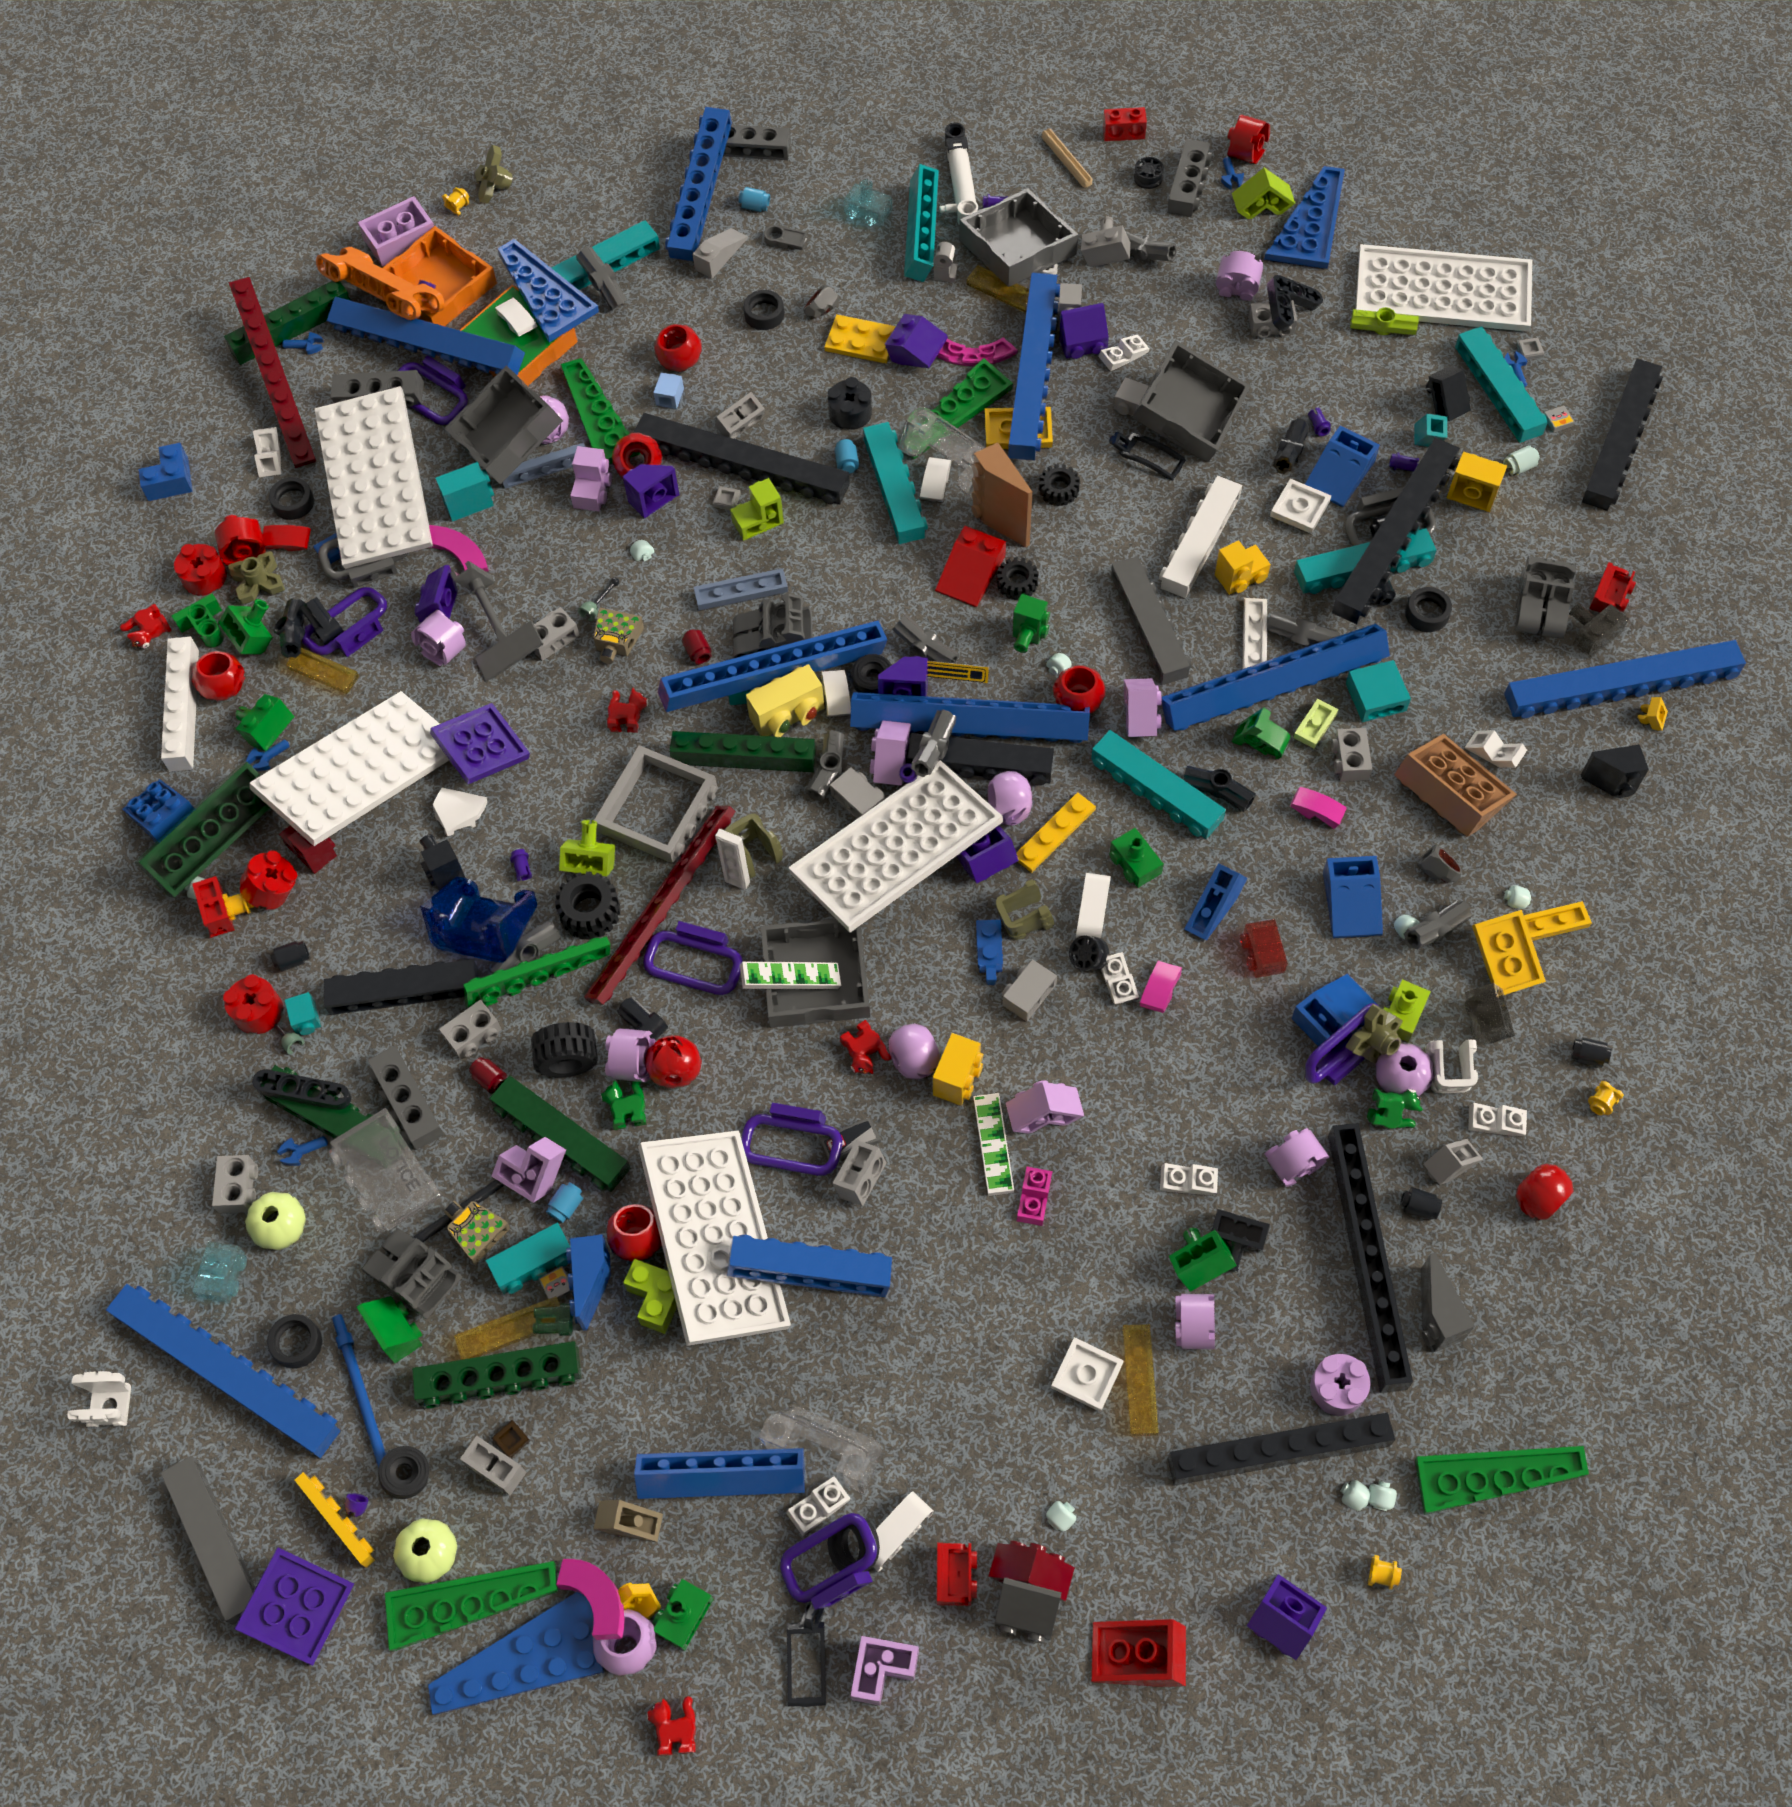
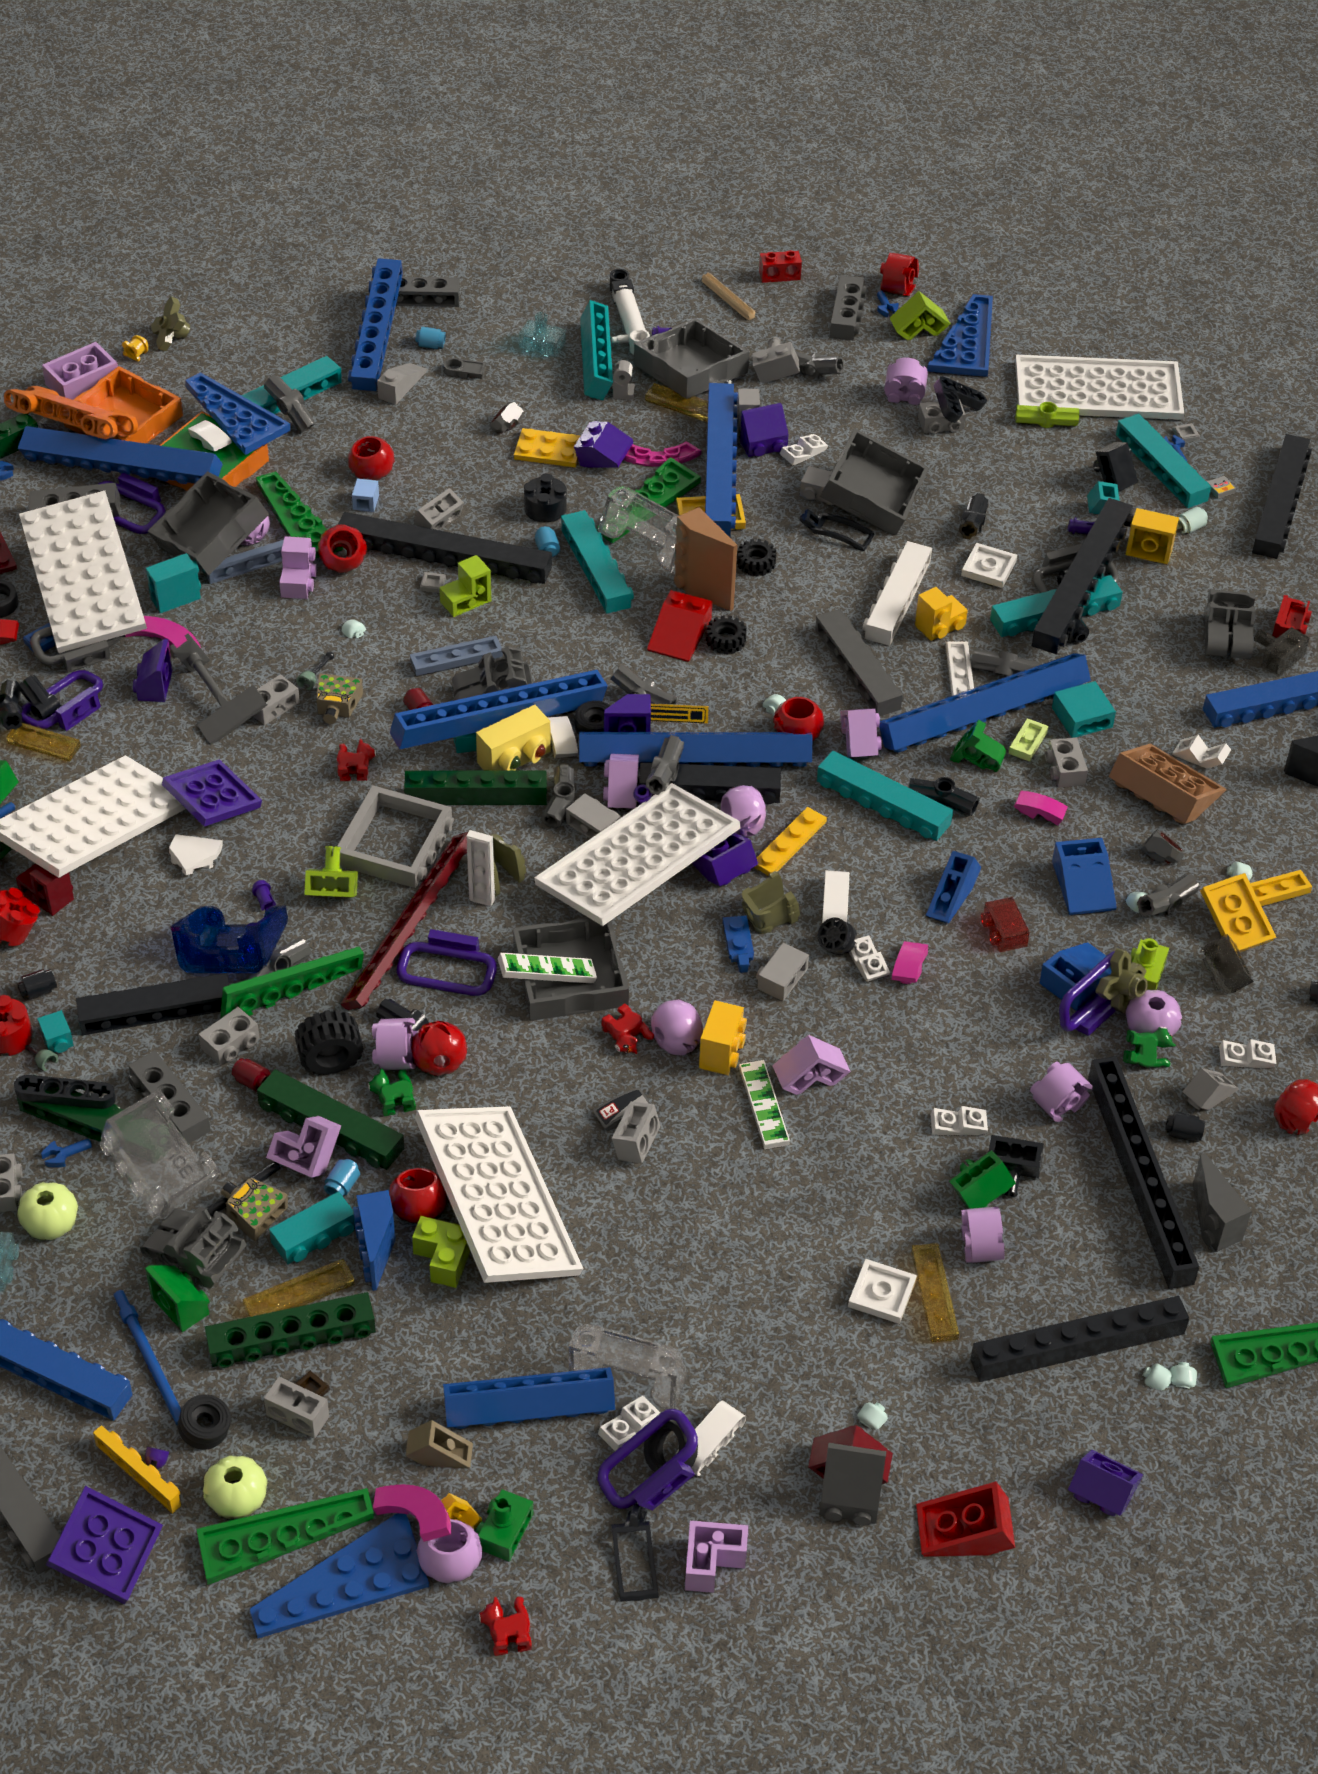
camera: 10 degrees left, 15 degrees down
black tyre [267,1314,323,1369] -> none
lavender brick [411,610,466,666] -> none
black brick [420,834,466,892] -> none
clear green piece [532,1303,574,1336] -> none
tile [539,1266,573,1303] -> none
black tyre [555,872,621,940] -> none
dark purple slope [623,464,680,519] -> none
blue brick [727,1235,892,1297] -> none
dark purple bar [741,1102,843,1176] -> none
black tyre [743,290,785,330] -> none
white slope [920,457,951,502] -> none
red hinge [937,1543,977,1606] -> none
green brick [1012,594,1050,653] -> none
dark pink slope [1017,1167,1052,1226] -> none
green brick [1109,828,1164,888] -> none
black wheel [1134,157,1164,189] -> none
blue slope [1305,426,1380,507] -> none
dark purple pin [1308,408,1331,436] -> none
lavender brick [1310,1354,1370,1416] -> none
yellow brick [1368,1555,1402,1590] -> none
black tyre [1405,587,1452,633] -> none
white piece [1425,1040,1478,1094] -> none

